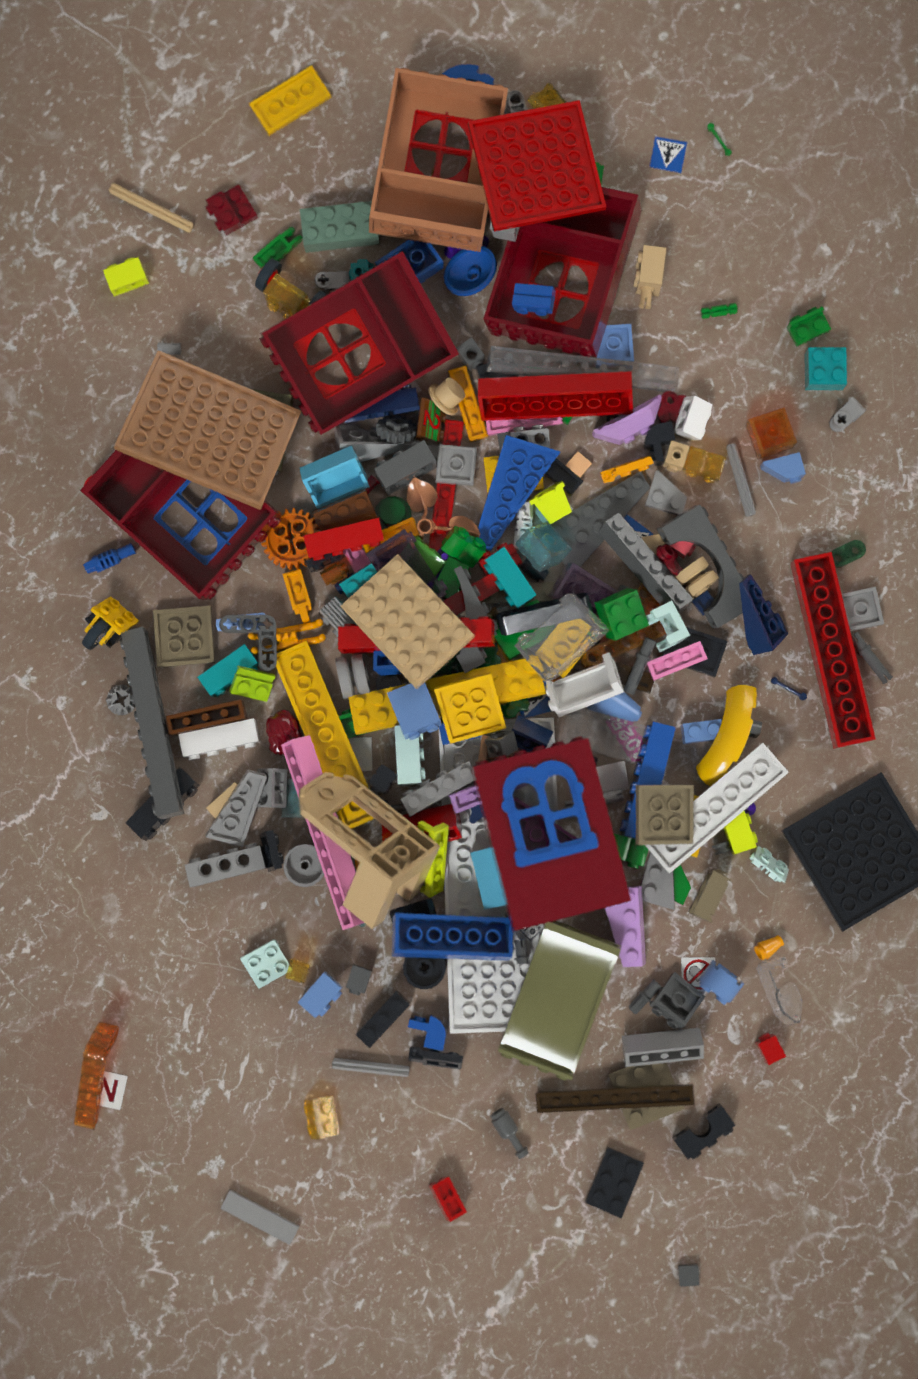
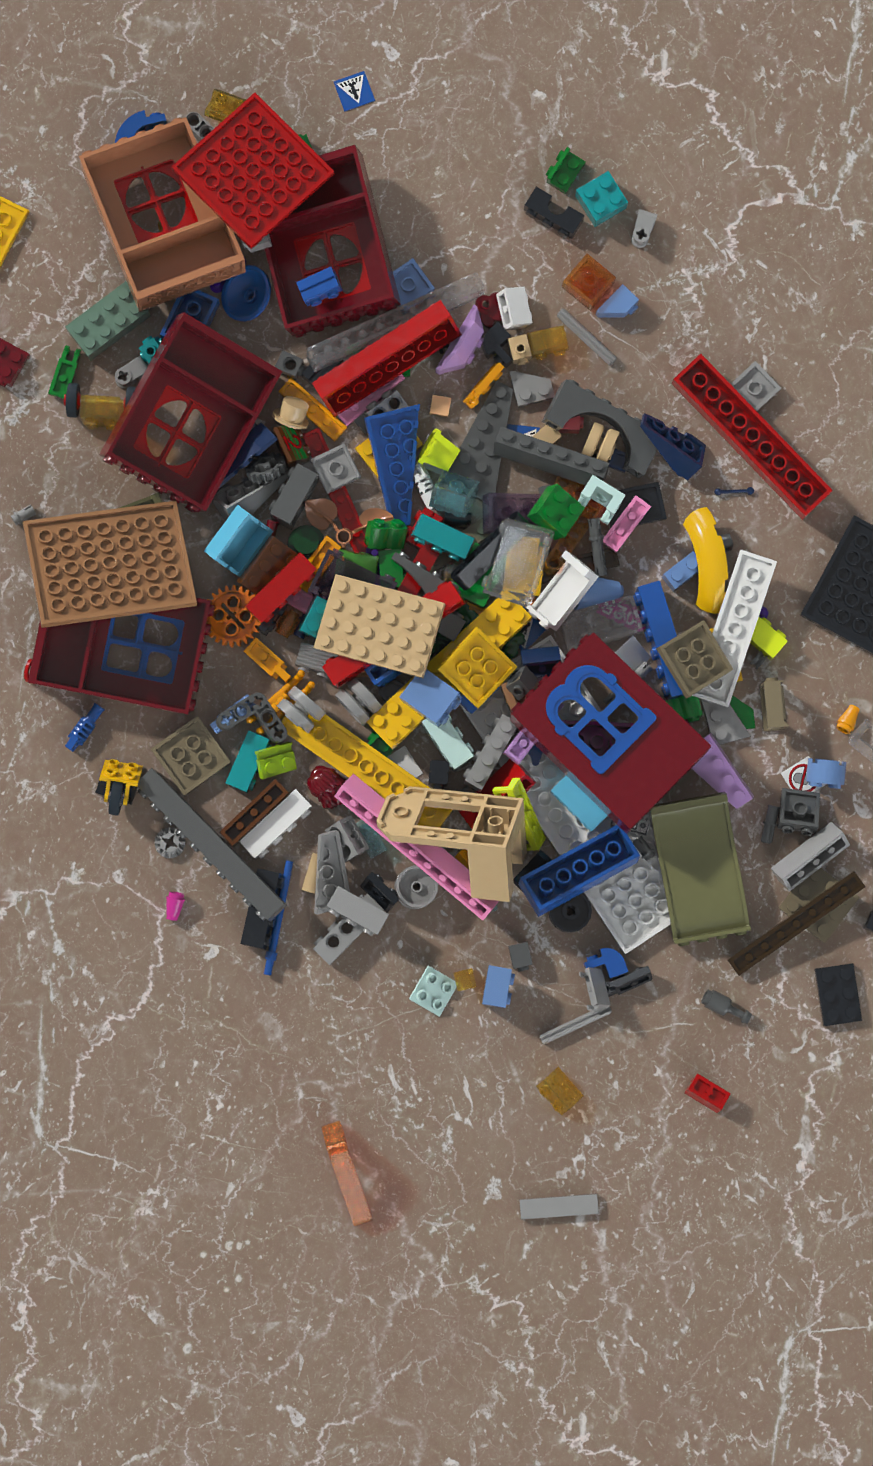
camera: 40 degrees left, 0 degrees up
white sticker [87,1069,128,1110] -> none
black brick [355,990,411,1049] -> none
black tile [545,458,583,496] -> none
tan brick [633,245,666,309] -> none
dark red plate [656,544,683,575] -> none
green axle [700,303,738,319] -> none
green hinge [707,123,732,156] -> none
light aqua hinge [749,845,789,883] -> none
clear green plate [831,540,866,568] -> none
dark grey pin [852,631,893,684] -> none
none -> dark pink cone [166,891,185,921]
none -> blue bar [264,861,293,976]
none -> light grey wheel [277,686,326,733]
none -> light grey brick [327,886,389,936]
none -> black arch [524,186,585,239]
none -> light grey hinge [579,967,611,1012]

